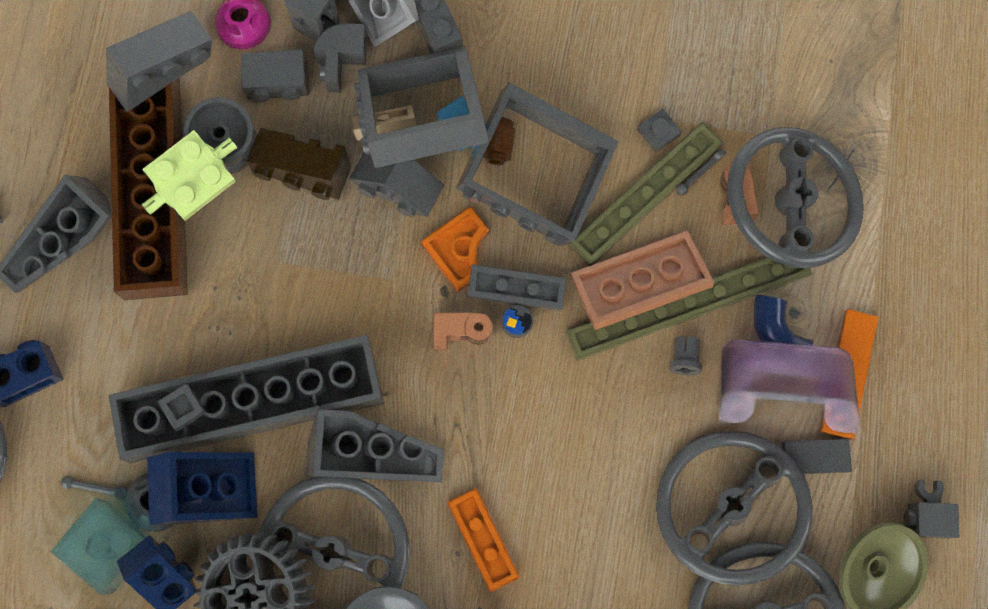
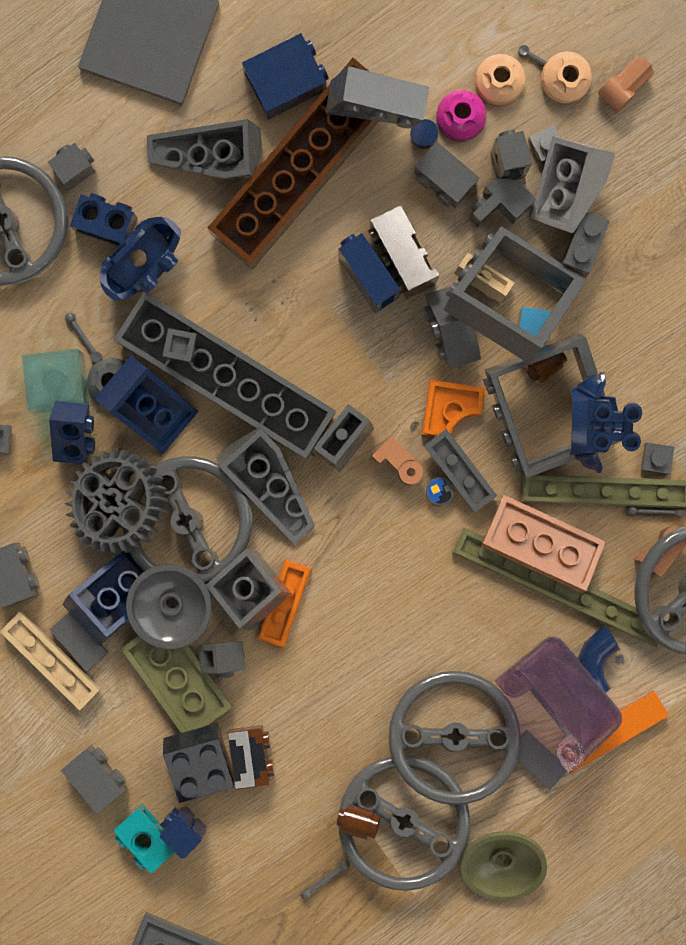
camera: 50 degrees right, 10 degrees up
yellowish green plate [142,130,237,221] -> none
dark grey wheel [183,97,257,174] -> none
dark grey bush [669,336,702,375] -> none
dark grey brick [904,480,960,539] -> none
none -> dark blue piece [100,217,181,301]
none -> dark grey brick [206,548,292,630]
none -> dark blue brick [242,33,329,119]
none -> dark grey brick [313,404,374,472]
none -> dark blue brick [338,233,400,314]
none -> dark blue tile [410,119,438,149]
none -> dark blue piece [569,372,643,473]

